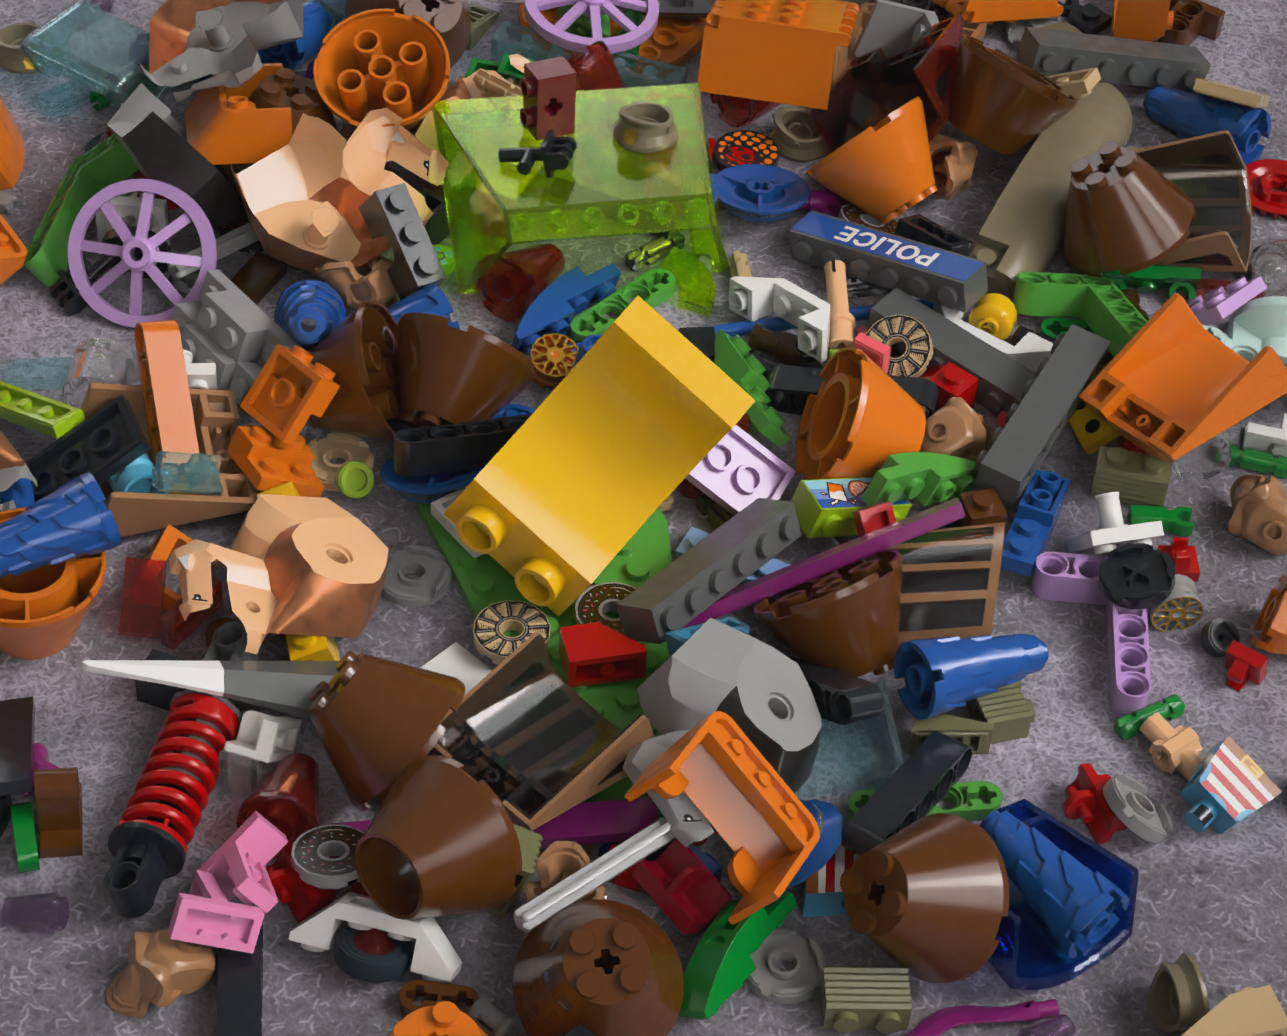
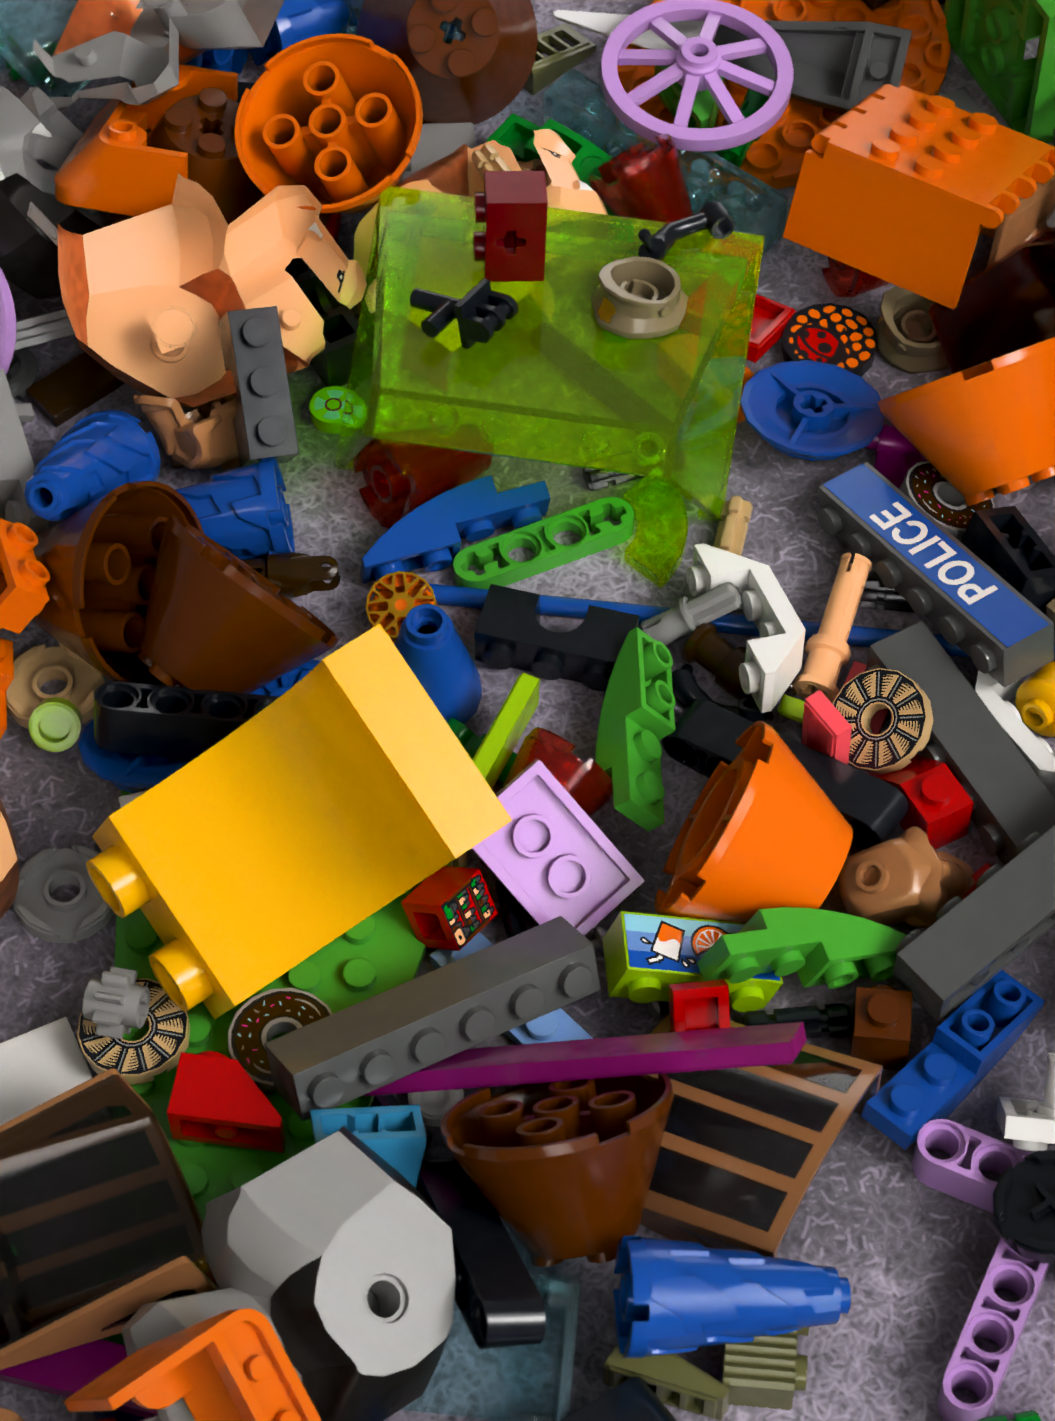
camera: 25 degrees right, 10 degrees up
none -> light grey gear [83,966,150,1040]
none -> red brick [401,866,498,951]
none -> black piece [638,201,734,261]
none -> light grey axle [641,582,742,646]

